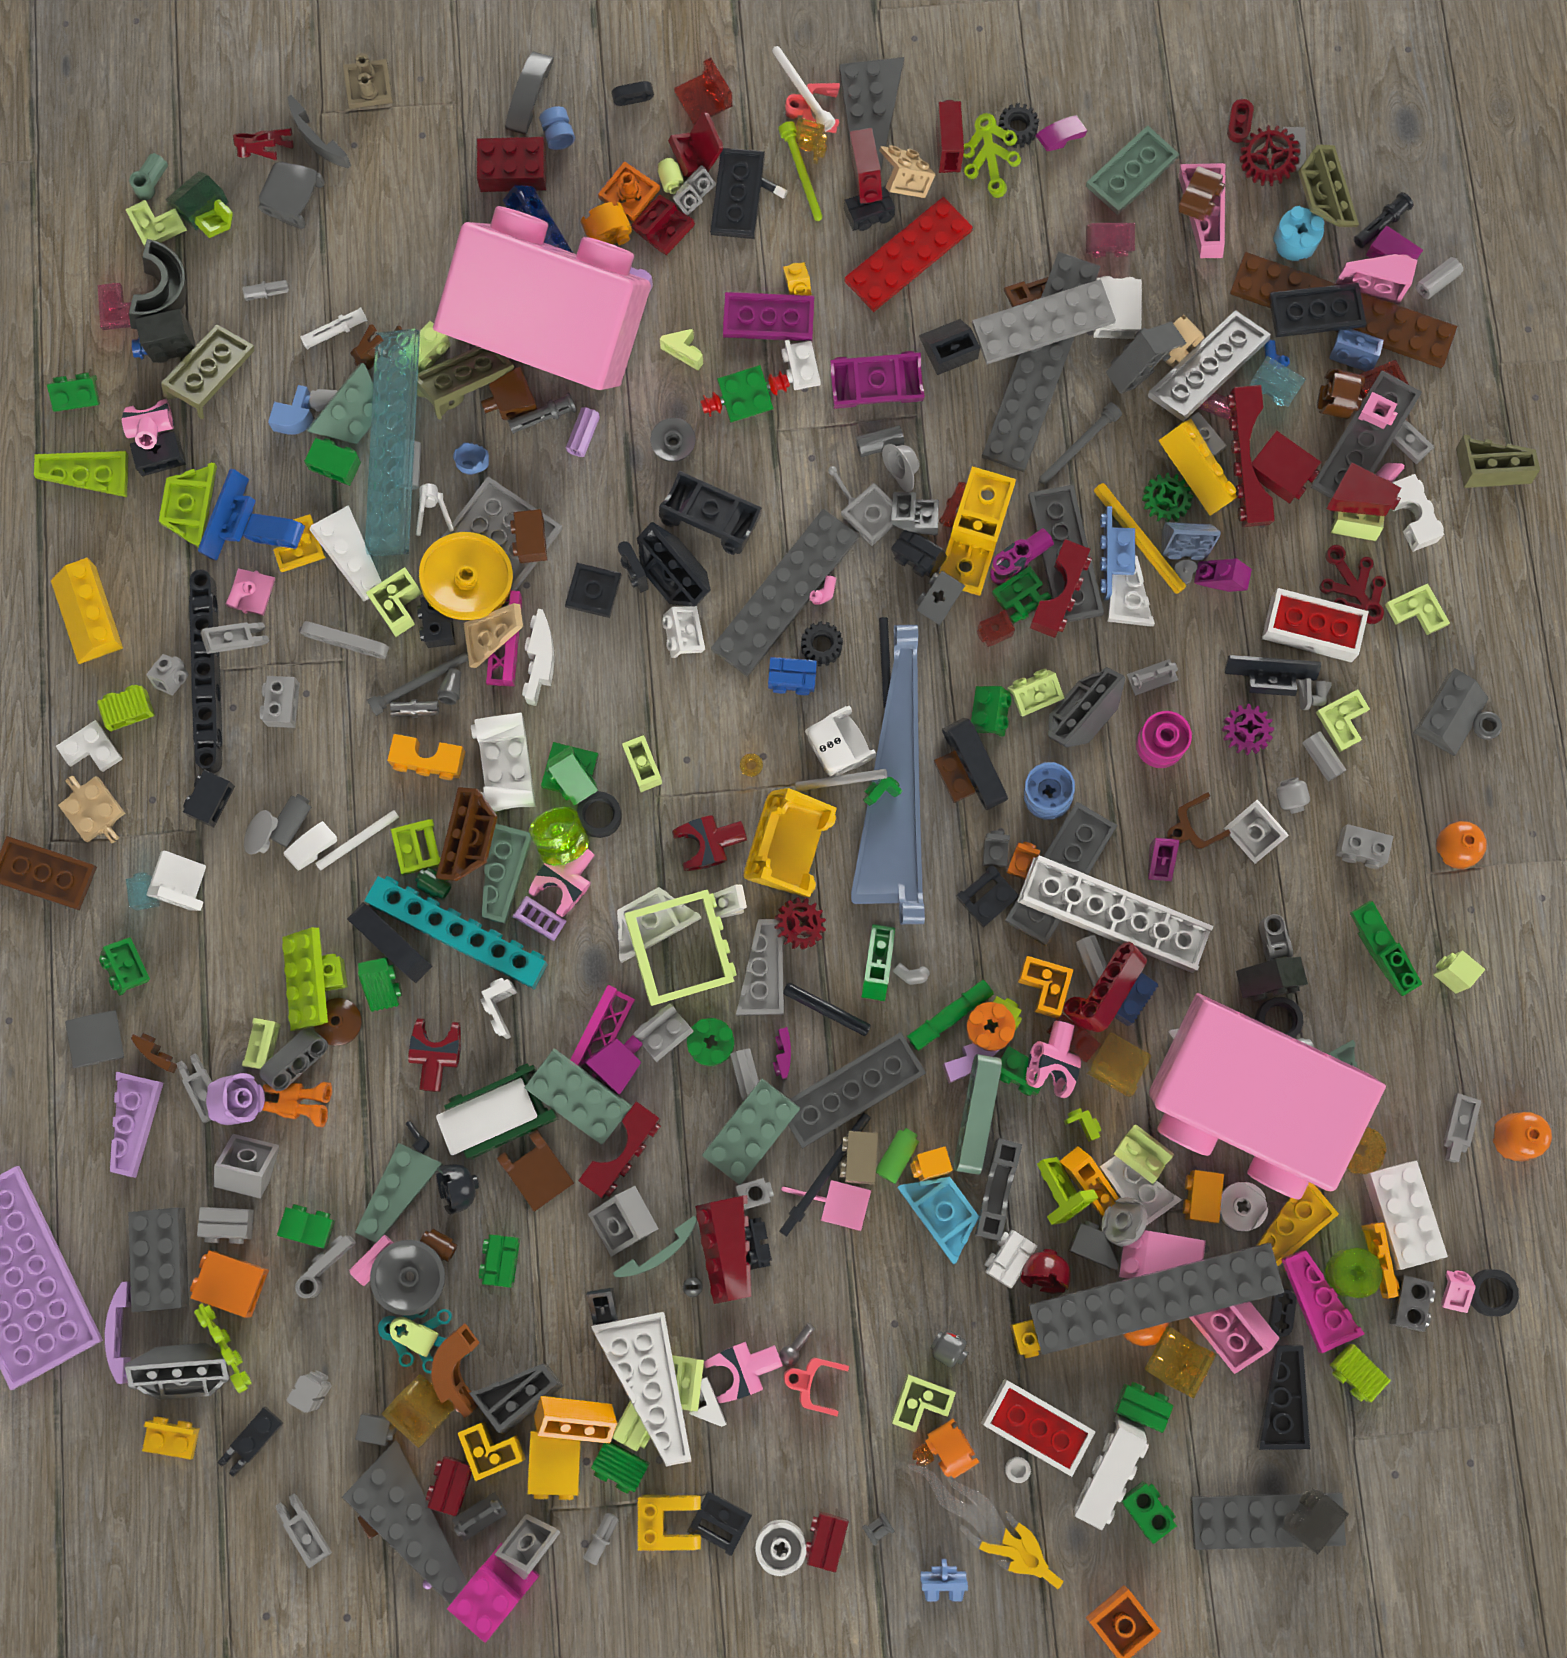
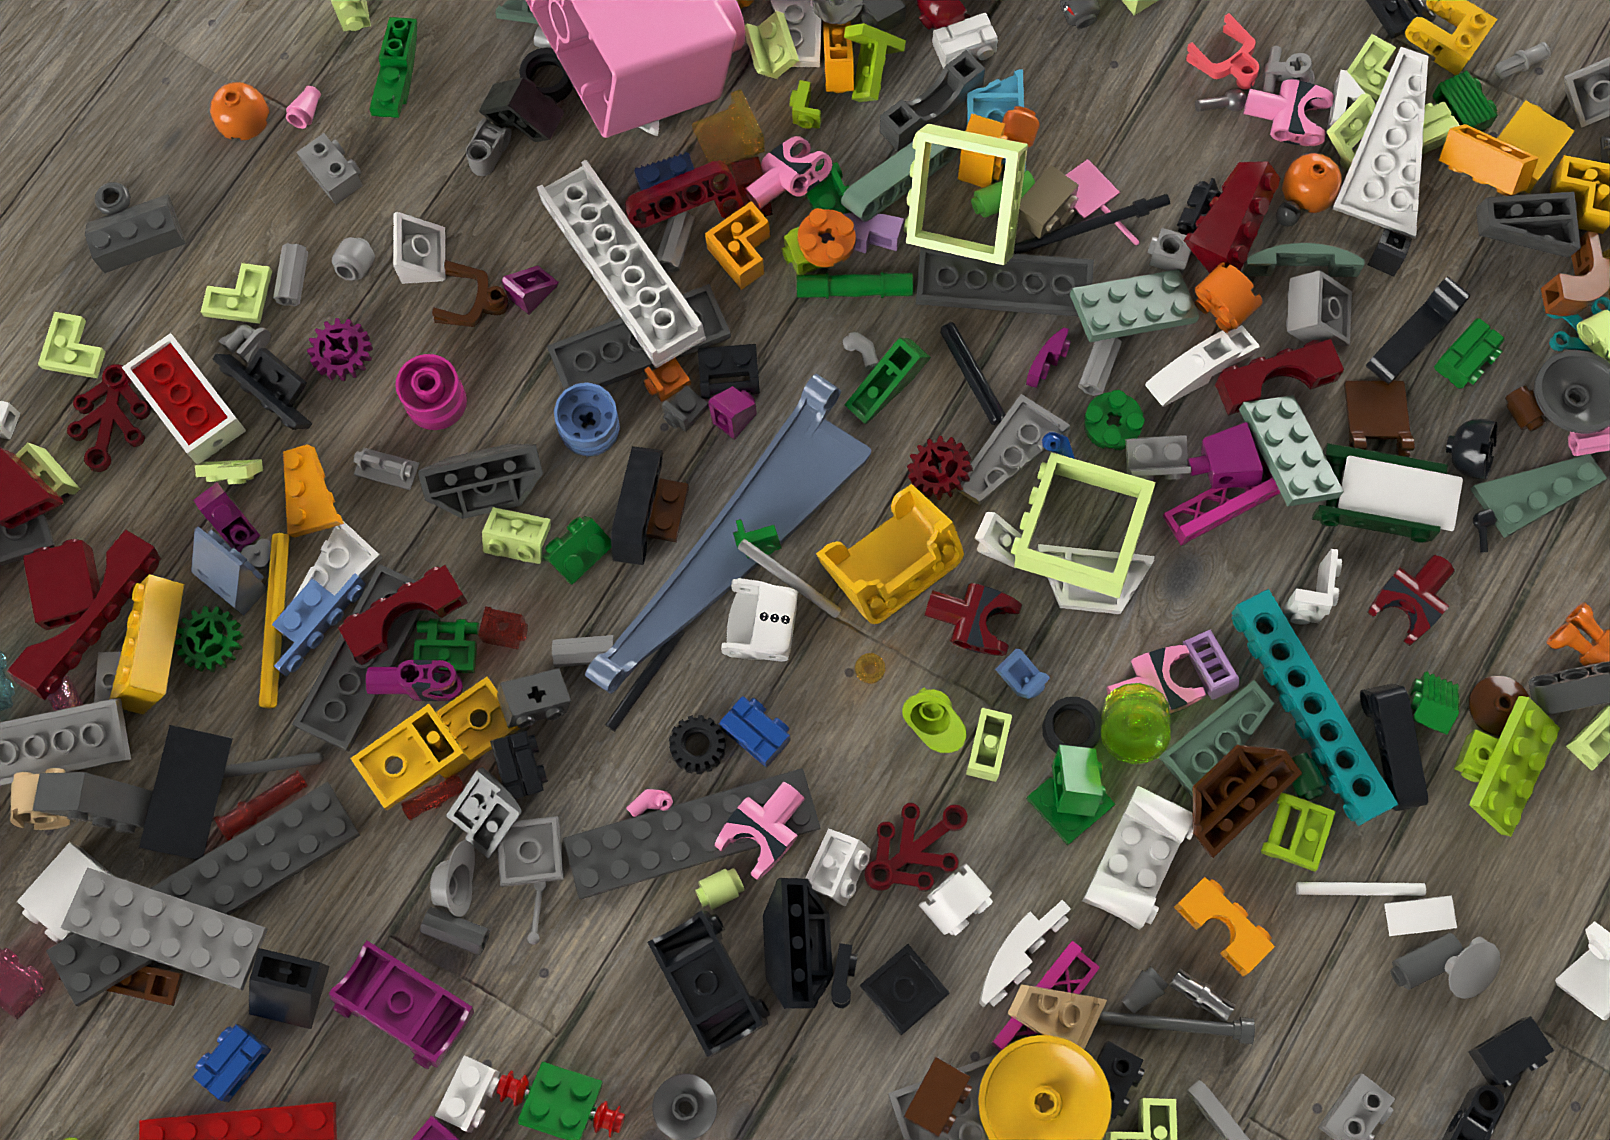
camera: 140 degrees left, 5 degrees down
none -> black tile [139,725,233,860]
none -> blue brick [193,1024,271,1102]
none -> yellowish green plate [195,459,263,484]
none -> clear red pin [214,770,308,841]
none -> light orange wing [283,444,344,538]
none -> bright pink cone [286,86,321,129]
none -> light grey axle [552,635,615,667]
none -> yellowish green brick [695,868,745,910]
none -> magenta slope [708,386,757,440]
none -> bright pink connector [715,782,805,880]
none -> dark red plant [864,803,968,892]
none -> lime piece [902,688,967,753]
none -> yellowish green window [904,124,1028,265]
none -> white brick [919,864,993,936]
none -> medium blue bracket [995,648,1050,699]
none -> orange head [1002,106,1040,148]
none -> blue arm [1042,432,1075,459]
none -> white slope [1145,325,1260,407]
none -> orange brick [1195,262,1263,333]
none -> light grey piece [1262,46,1315,94]
none -> orange cylinder [1282,153,1342,213]
none -> yellowish green plate [1347,34,1396,102]
none -> black beam [1366,276,1471,385]

